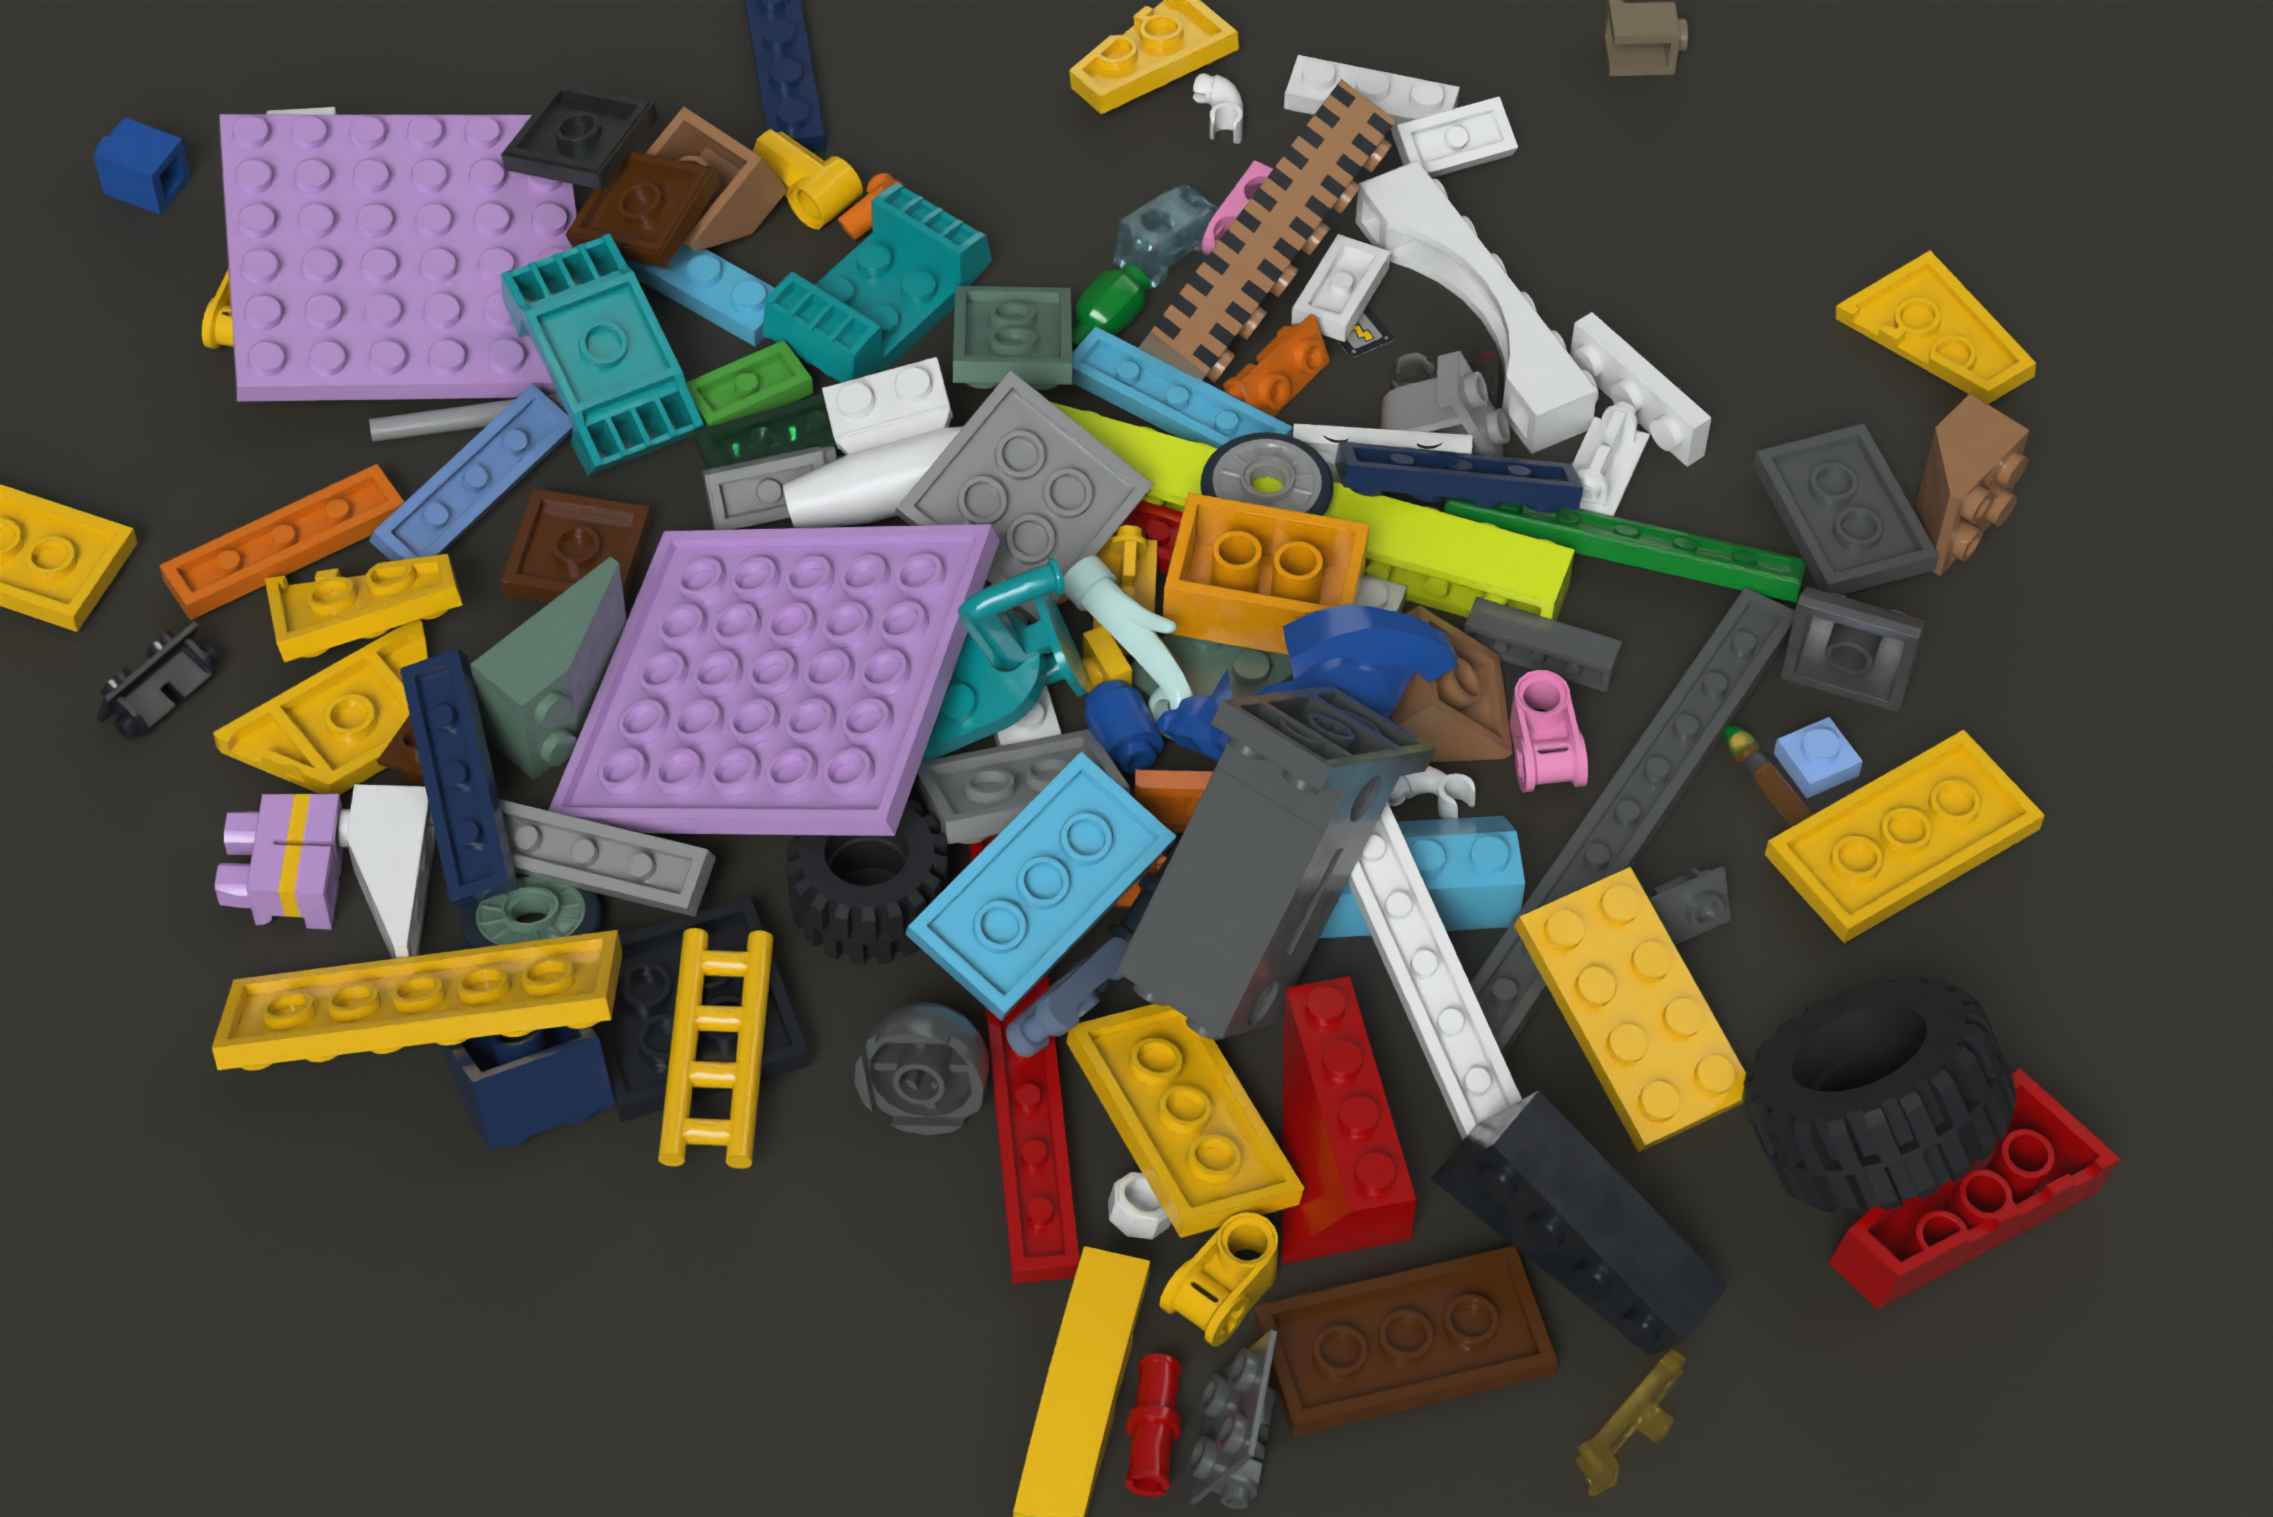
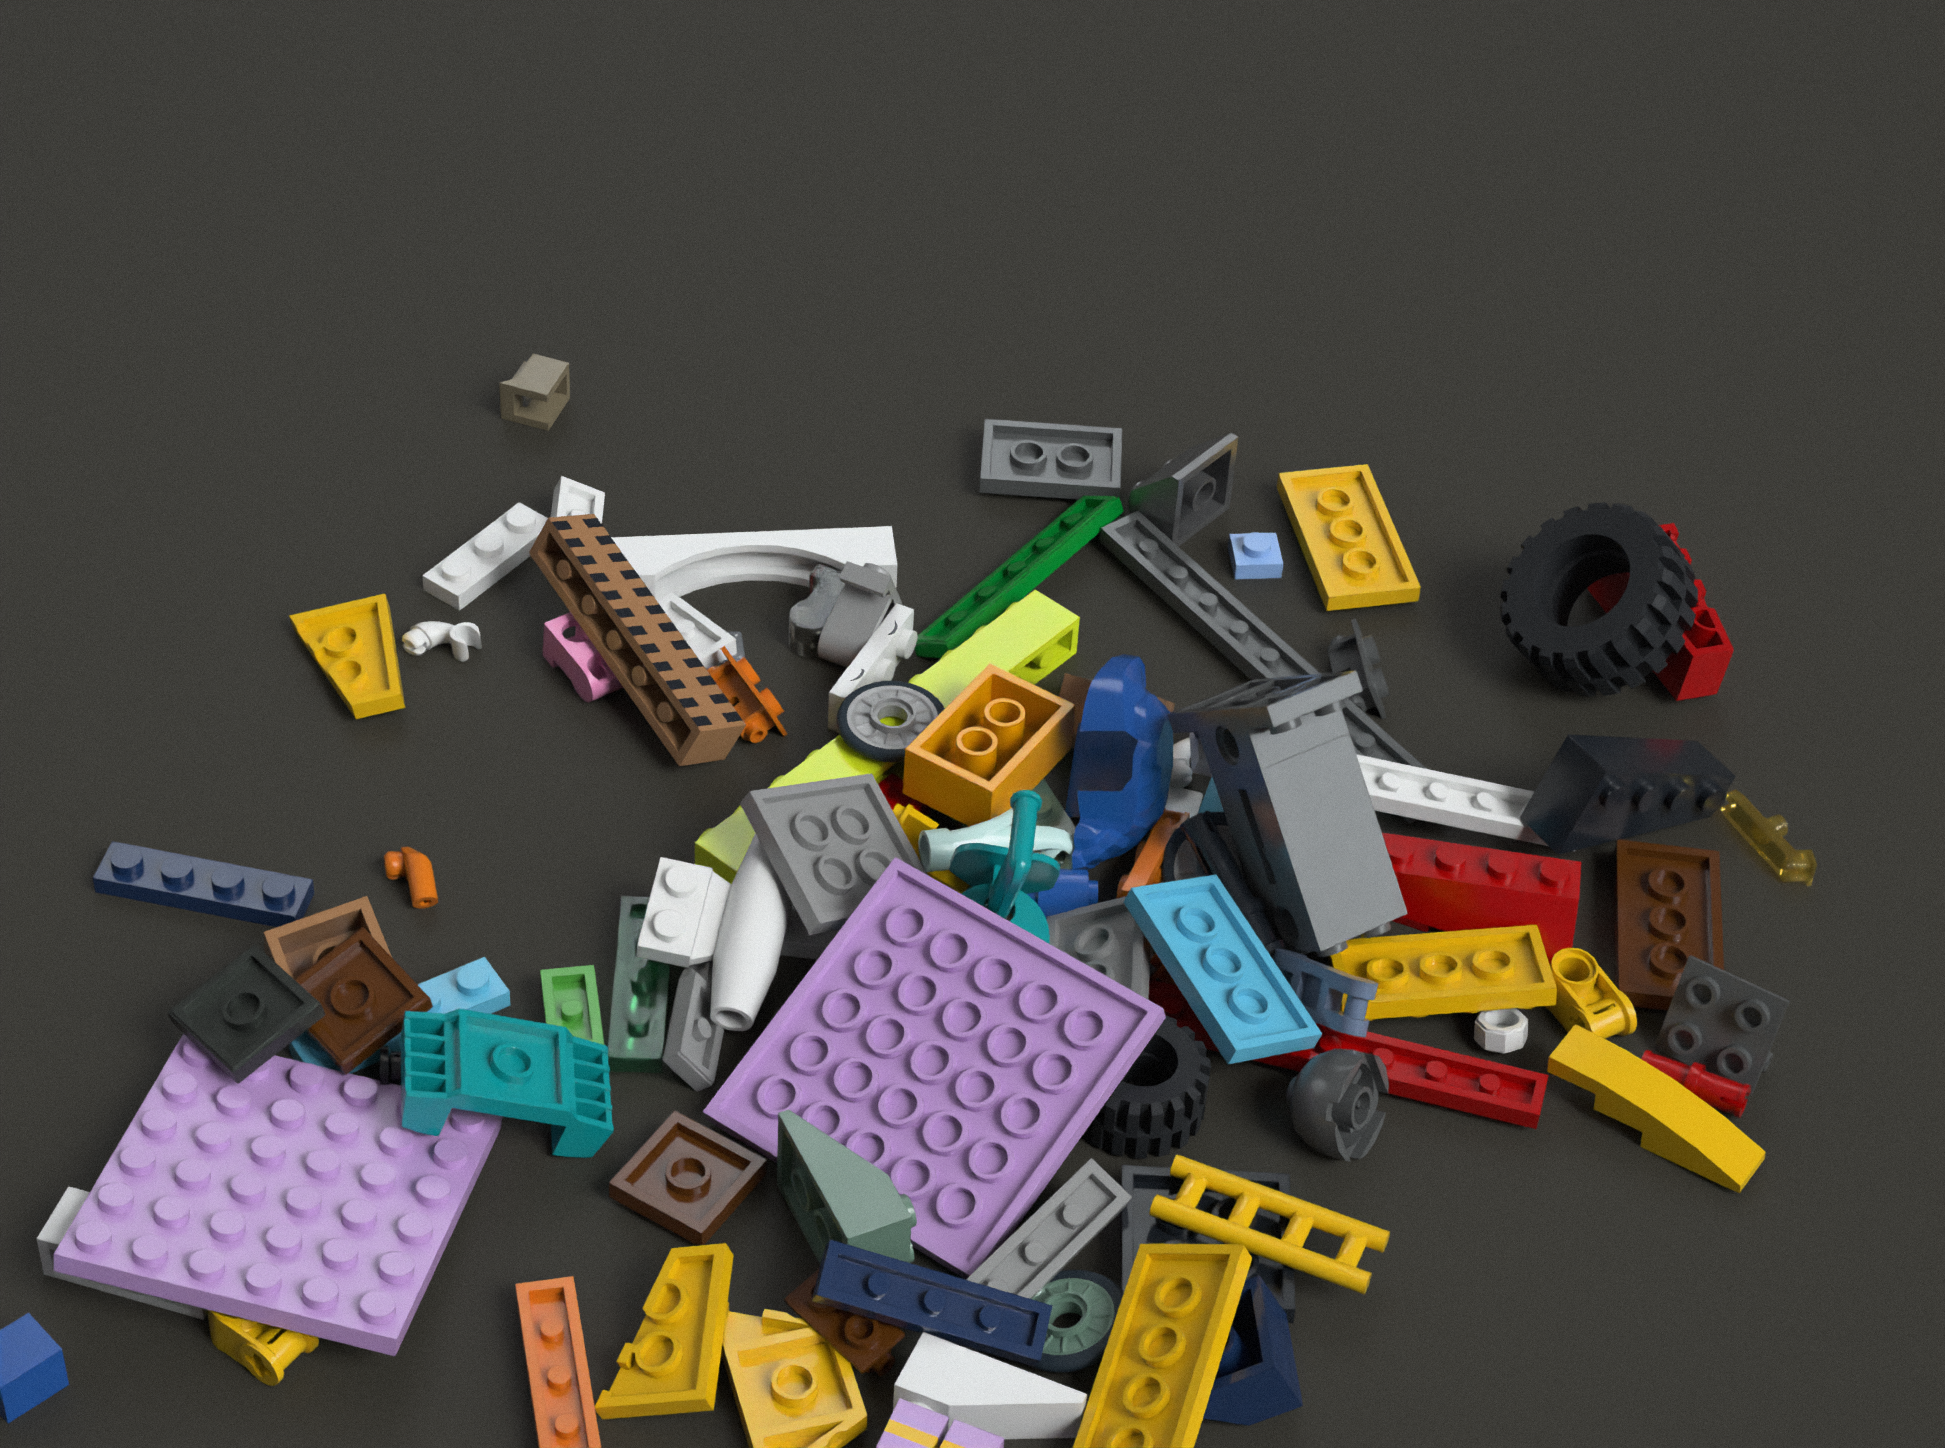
camera: 70 degrees left, 10 degrees down
medium blue plate [369,383,573,561] -> none
light grey bar [369,393,569,442] -> none
yellow piece [752,129,863,230] -> none
teal plate [762,182,992,383] -> none
sand green plate [953,286,1072,390] -> none
green plant [1072,263,1151,352] -> none
medium azure plate [1072,326,1292,449] -> none
clear light blue leg [1114,184,1219,290] -> none
dark blue plate [1335,441,1583,513] -> none
dark grey piece [1464,597,1622,693] -> none
bright pink piece [1509,670,1588,793] -> none
yellow plate [1514,867,1746,1153] -> none
white plate [1570,312,1711,467] -> none
white hinge [1572,401,1650,516] -> none
clear orange piece [1724,725,1813,827] -> none
yellow wing [1836,250,2036,404] -> none
medium nougat slope [1916,394,2030,576] -> none

